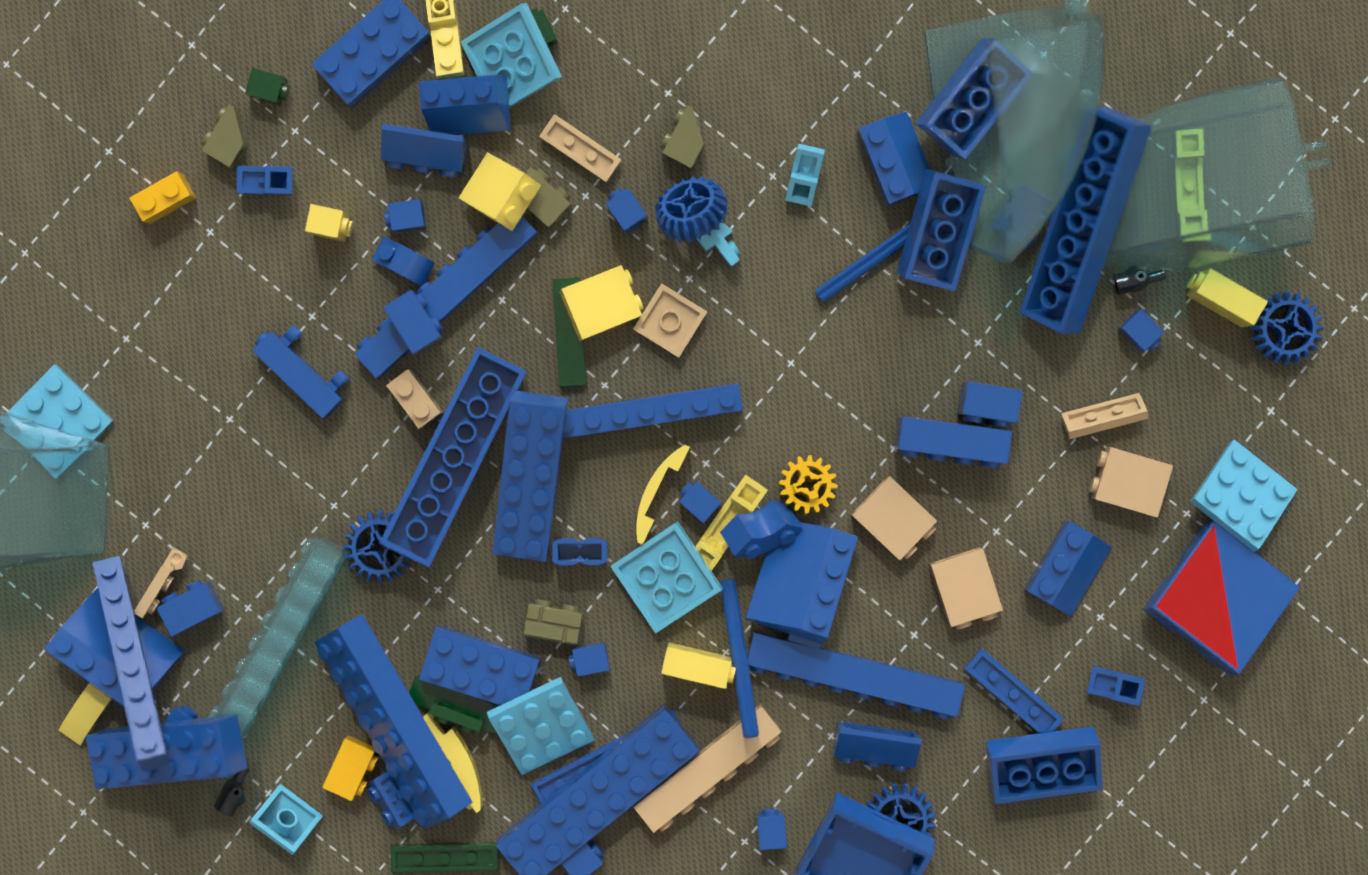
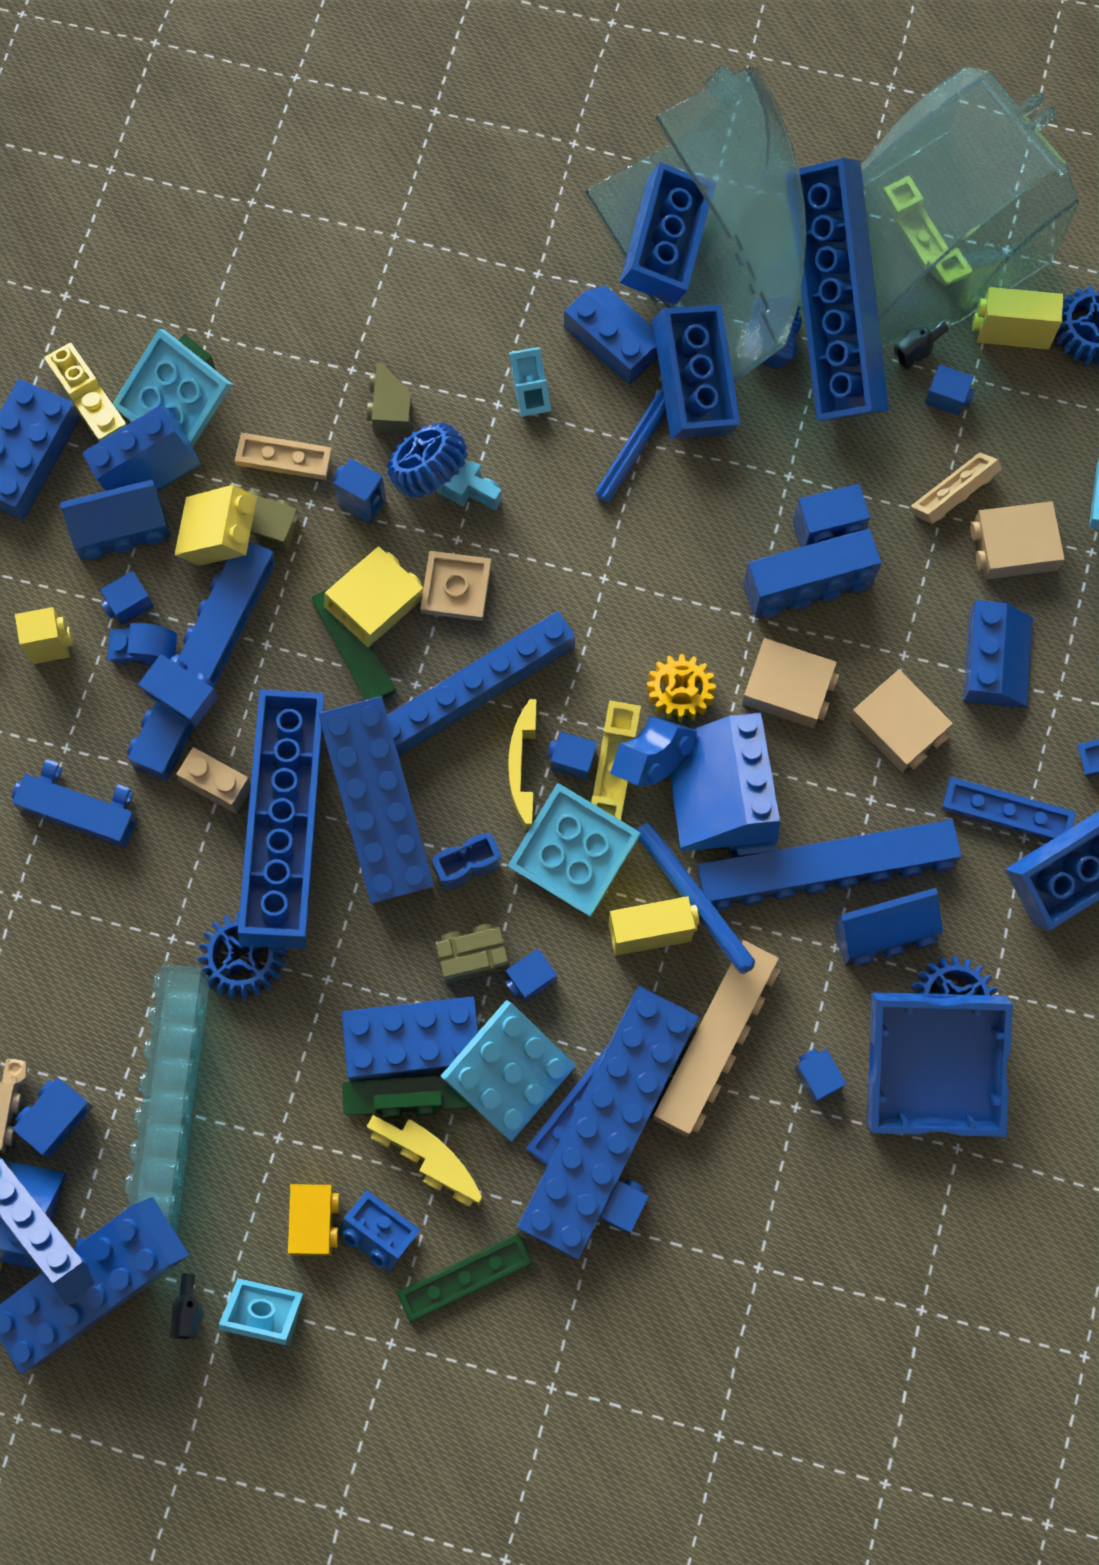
camera: 25 degrees left, 15 degrees down
blue brick [314,614,473,829] -> none

